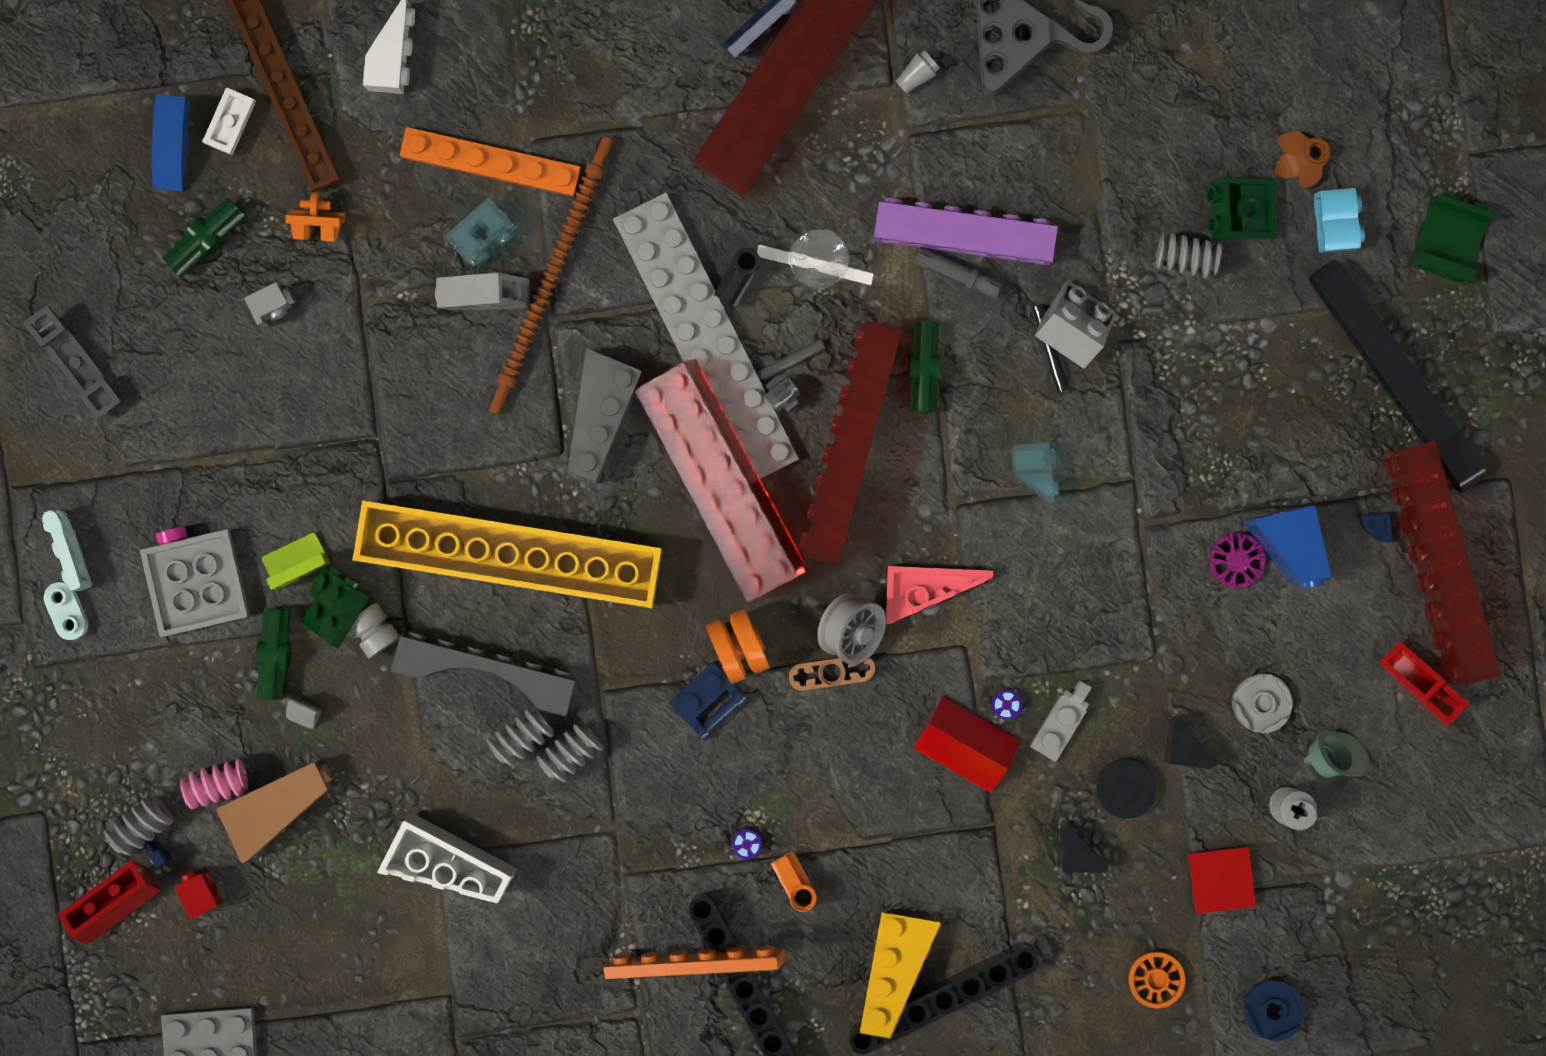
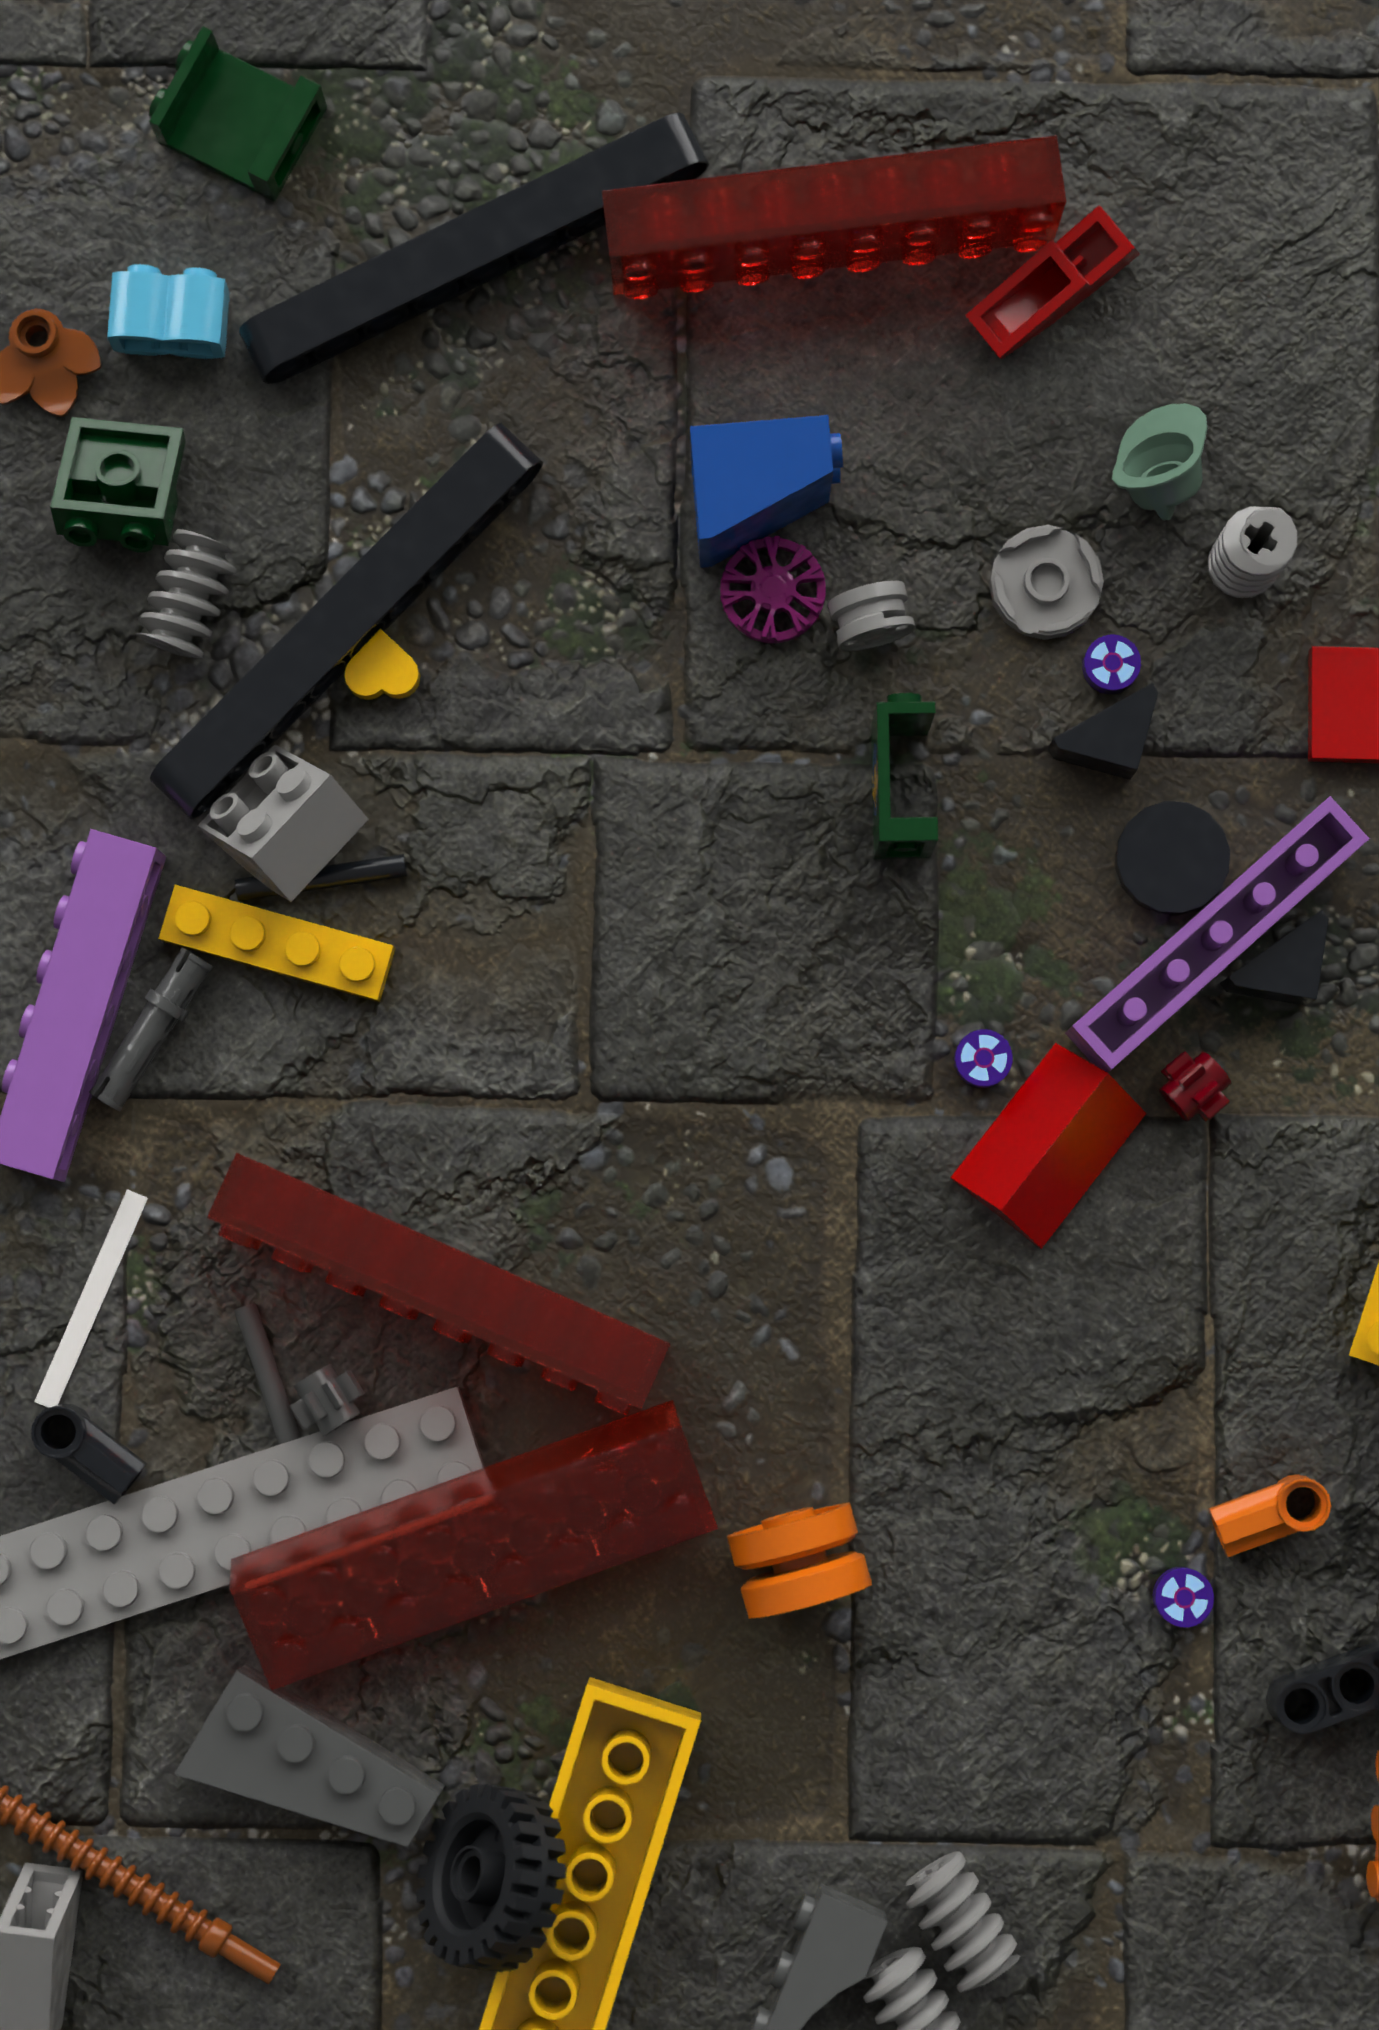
camera: 75 degrees left, 5 degrees down
dark blue plate [669,662,749,742] -> none
clear dish [789,229,849,289] -> none
medium nougat beam [789,658,875,691] -> none
light grey wheel [814,592,886,665] -> none
coral wing [886,566,993,624] -> none
dark green piece [908,321,940,413] -> none
clear light blue slope [1010,442,1059,504] -> none
light grey hinge [1029,680,1092,762] -> none
dark blue tile [1359,513,1393,543] -> none
none -> black beam [150,423,543,819]
none -> yellow plate [158,885,396,1002]
none -> yellow tile [344,629,420,700]
none -> black wheel [416,1784,566,1972]
none -> light grey wheel [827,581,916,651]
none -> dark green panel [871,693,938,859]
none -> medium lavender brick [1065,796,1370,1072]
none -> dark purple tile [1082,635,1141,694]
none -> dark red gear [1159,1051,1232,1122]

